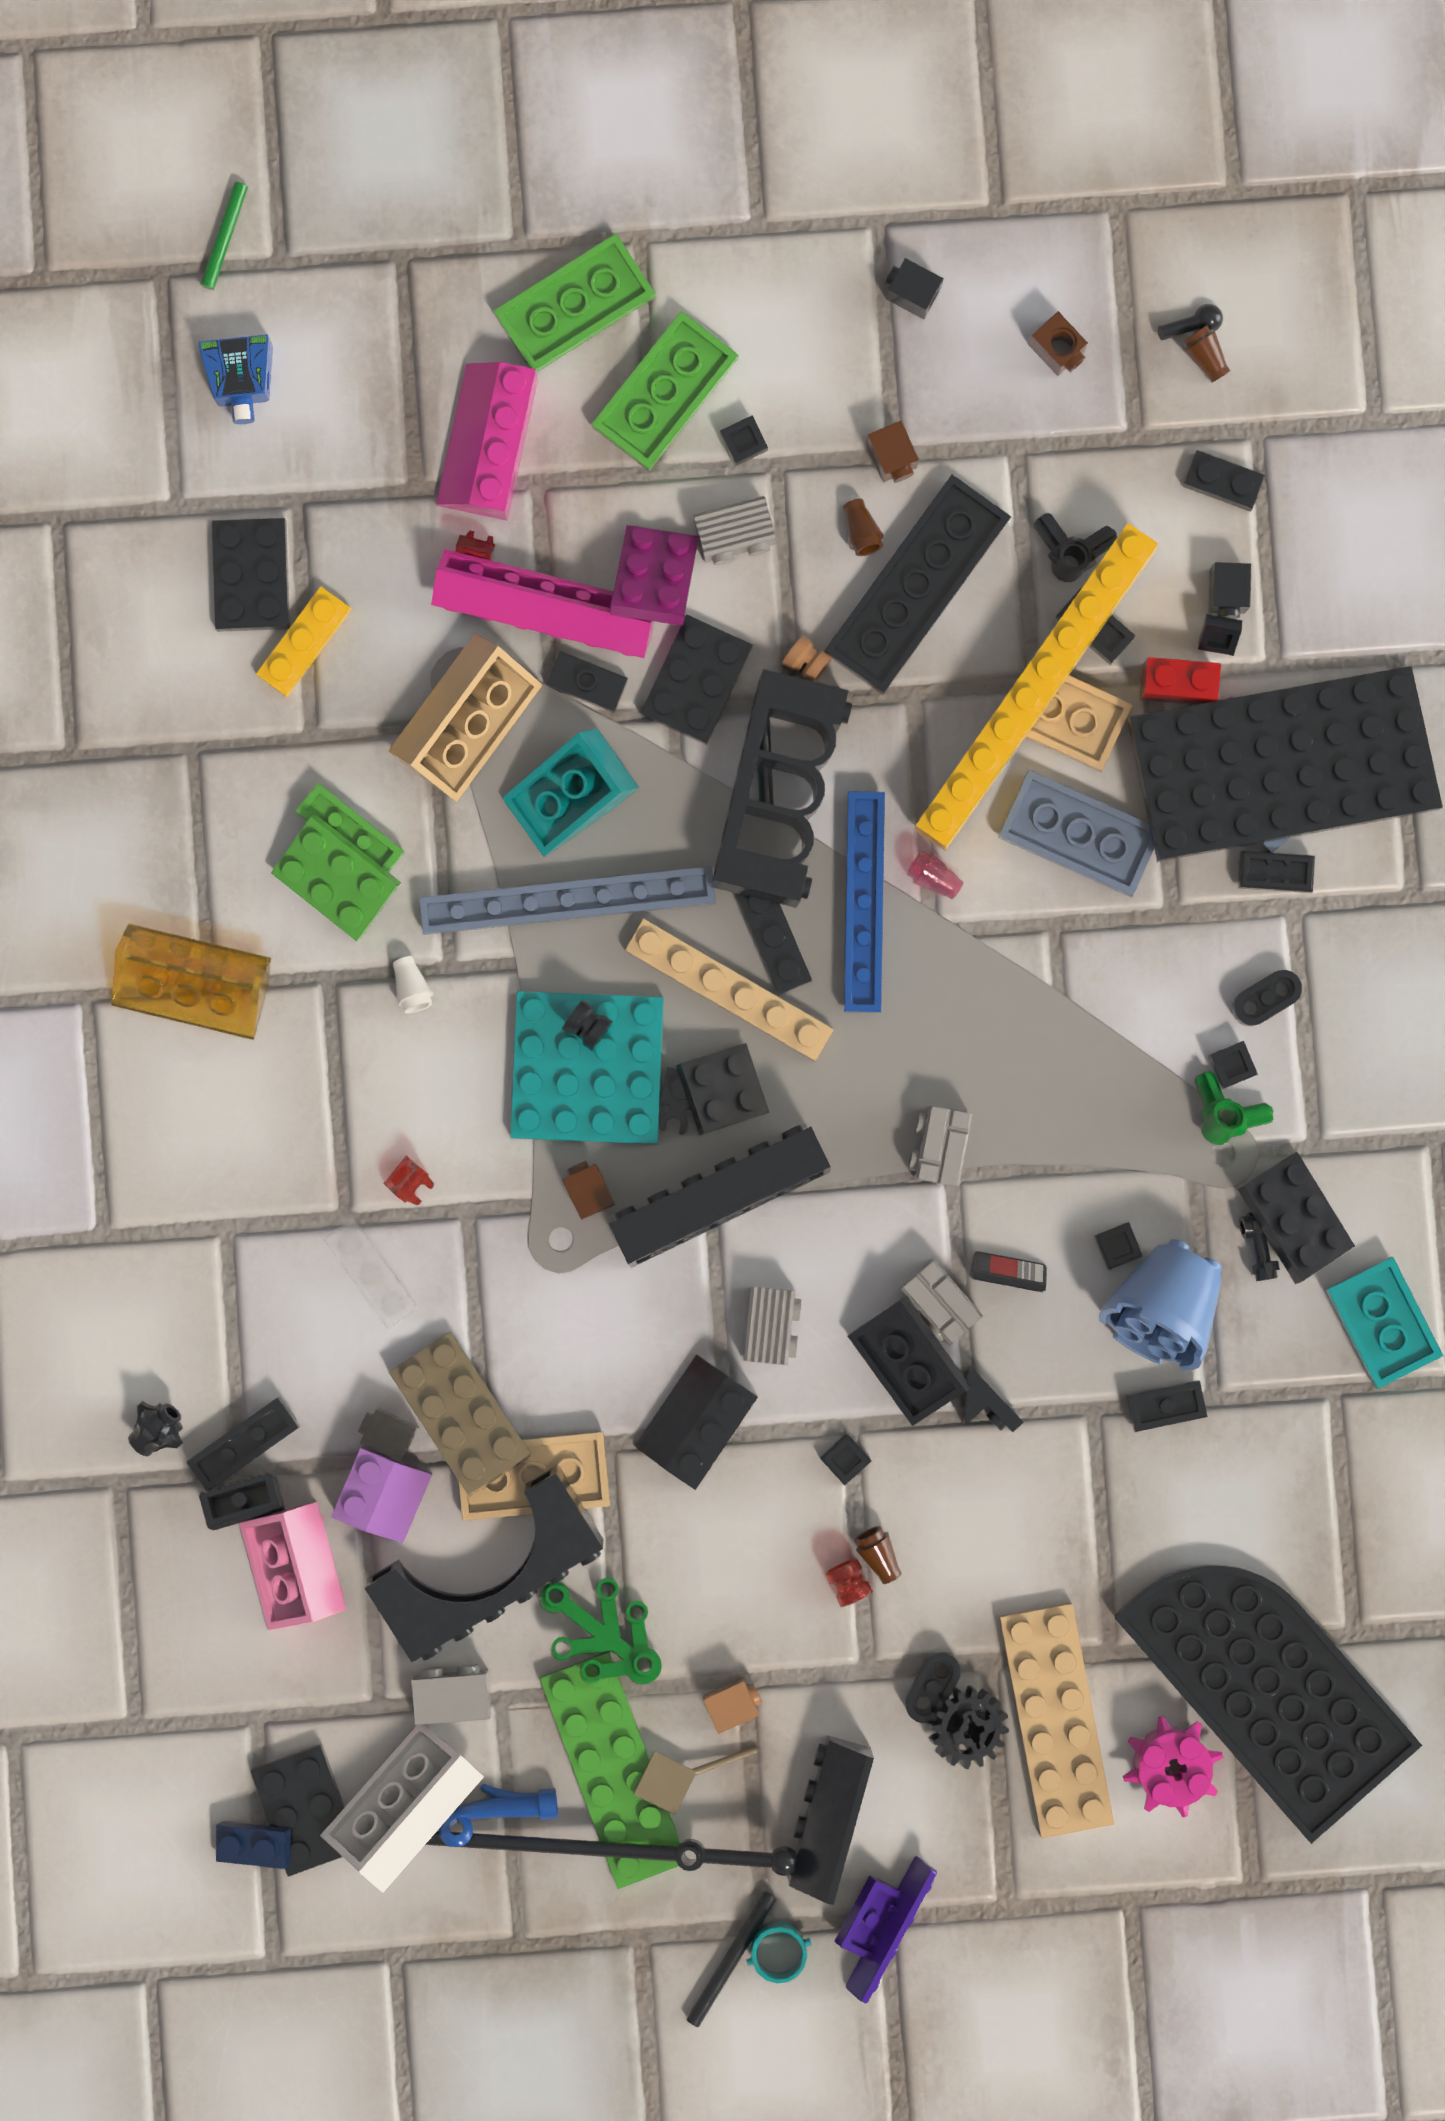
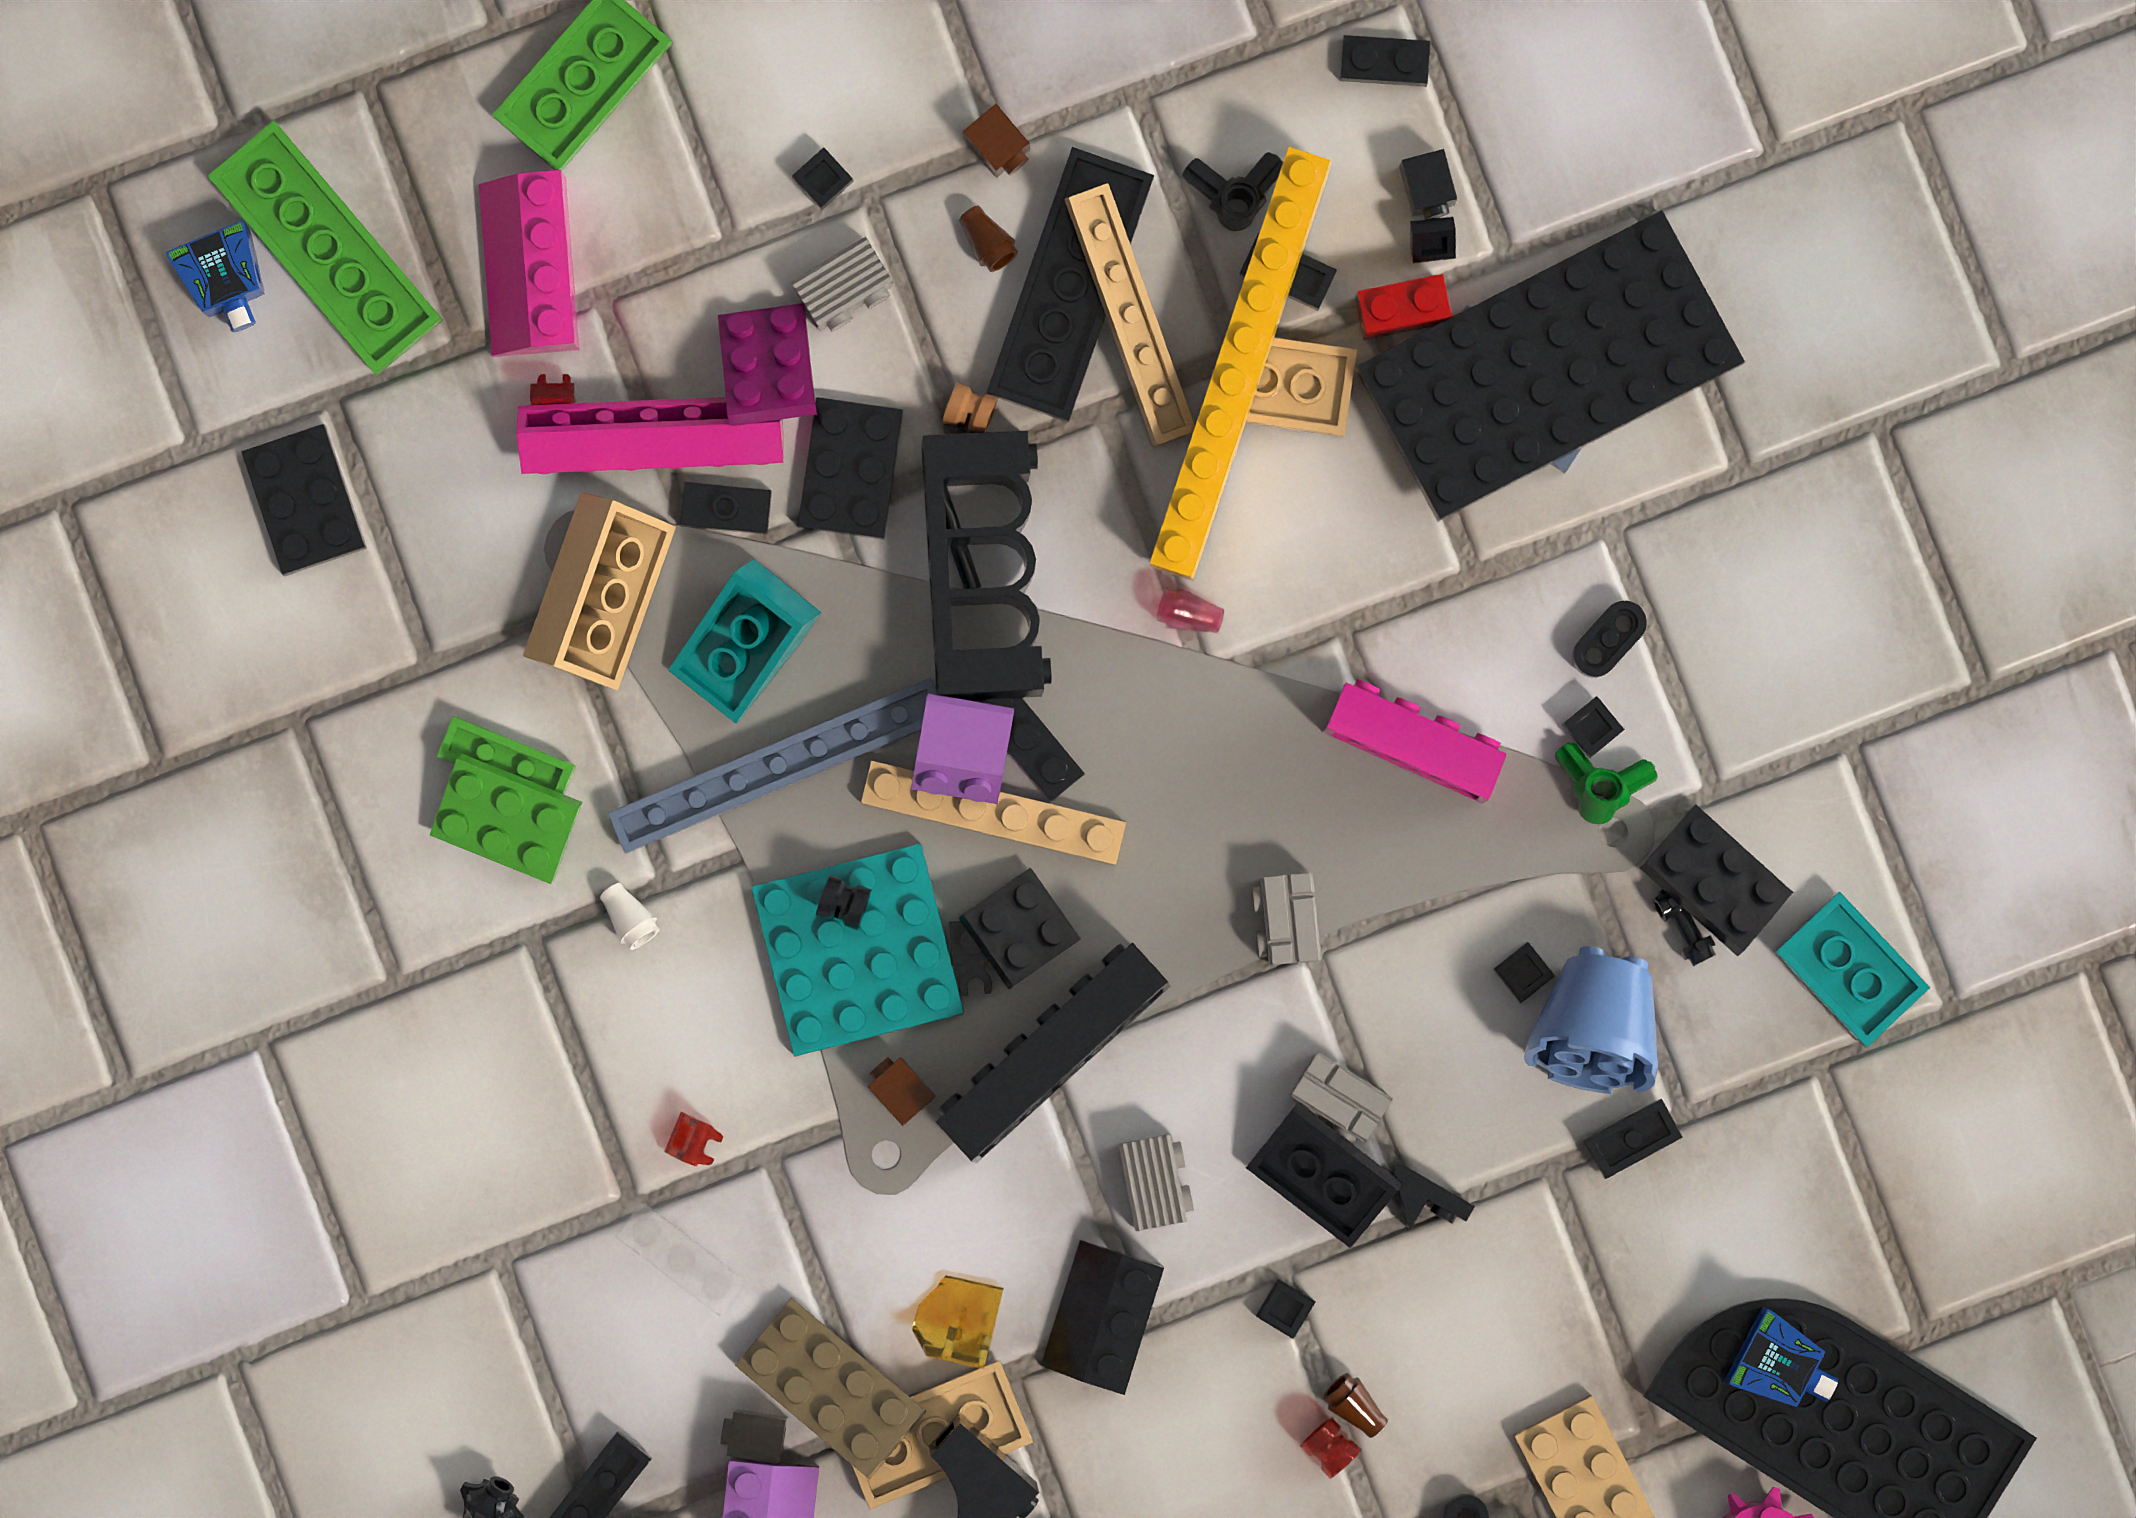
camera: 10 degrees left, 0 degrees up
clear yellow slope [111,923,271,1040] -> none
green bar [200,182,248,290] -> none
yellow plate [256,586,351,697] -> none
bright green plate [591,311,739,471] -> none
blue plate [844,791,885,1013] -> none
slope [970,1251,1047,1293] -> none
sand blue plate [998,770,1154,898] -> none
black plate [1238,851,1315,893] -> none
none -> bright green plate [207,120,443,376]
none -> medium lavender slope [911,693,1014,804]
none -> clear yellow slope [912,1275,1004,1369]
none -> tan plate [1064,183,1195,446]
none -> dark pink slope [1323,679,1507,804]
none -> torso [1724,1307,1838,1407]

